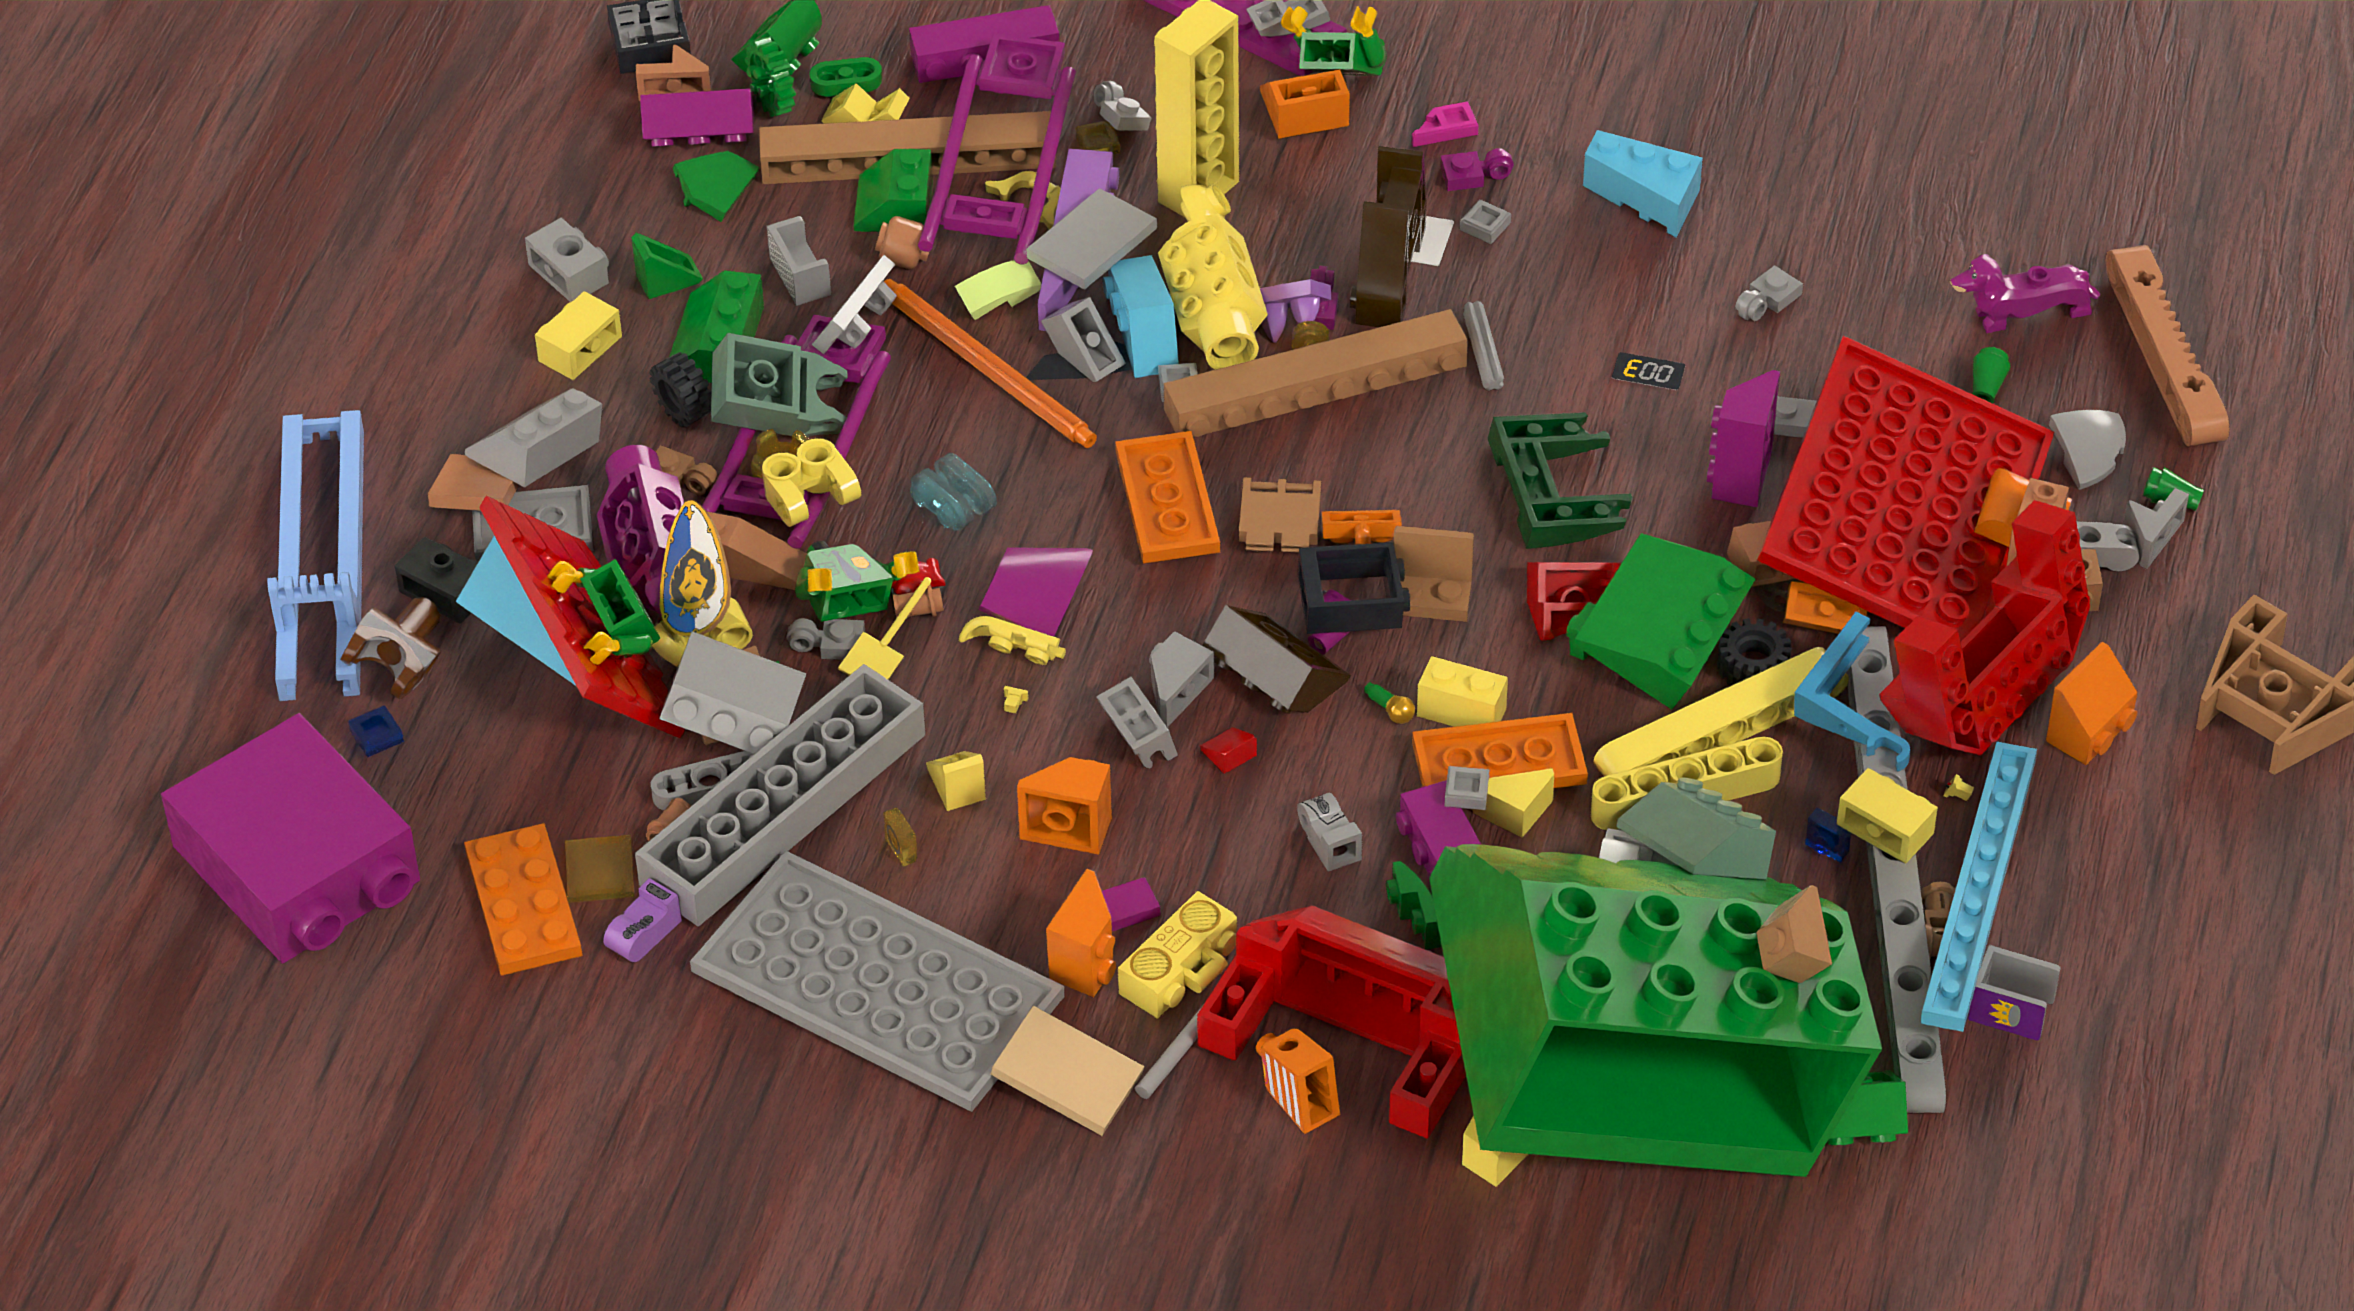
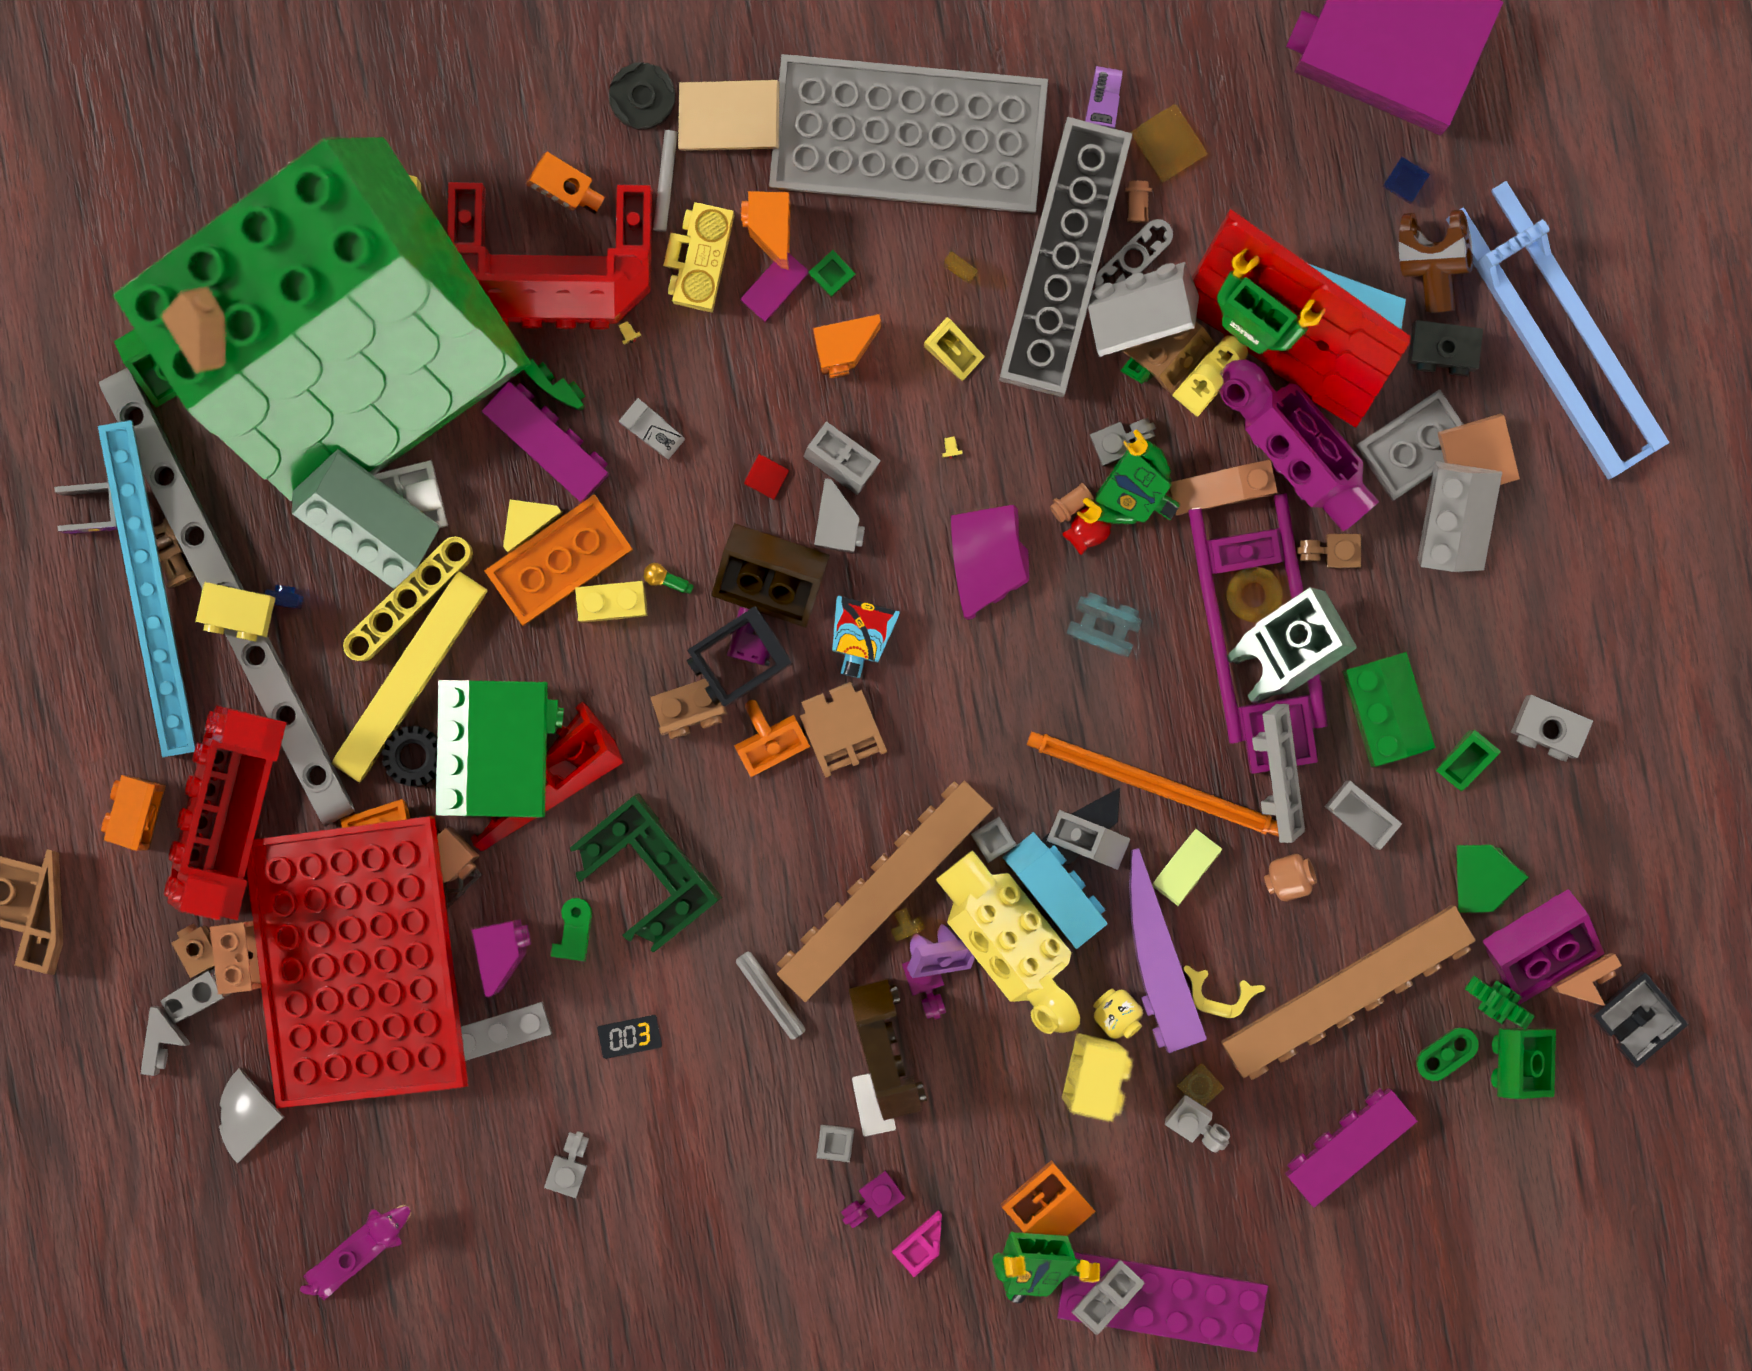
camera: 150 degrees right, 40 degrees up
orange plate [464,823,583,976] -> none
light yellow brick [535,291,622,380] -> none
black tyre [649,352,712,427] -> none
shield [660,500,731,638] -> none
light yellow piece [762,439,861,527] -> none
light yellow slope [821,84,910,124] -> none
light yellow piece [838,577,931,680] -> none
green slope [853,149,933,232] -> none
magenta plate [918,33,1076,265] -> none
light yellow piece [959,616,1066,665] -> none
light grey tile [1027,188,1157,290] -> none
orange plate [1115,431,1220,564] -> none
light grey tile [1444,766,1489,810] -> none
medium azure wedge [1583,130,1703,238] -> none
dark azure hinge [1794,612,1910,772] -> none
light yellow piece [1944,774,1974,801] -> none
green cone [1972,347,2011,404] -> none
orange brick [1974,468,2071,547] -> none
nougat gear [2106,245,2229,446] -> none
green cone [2142,467,2204,511] -> none
none -> green leg [550,898,592,961]
none -> pearl dark grey tile [609,62,675,130]
none -> green plate [808,250,856,298]
none -> torso [832,596,900,678]
none -> light yellow head [1093,988,1143,1039]

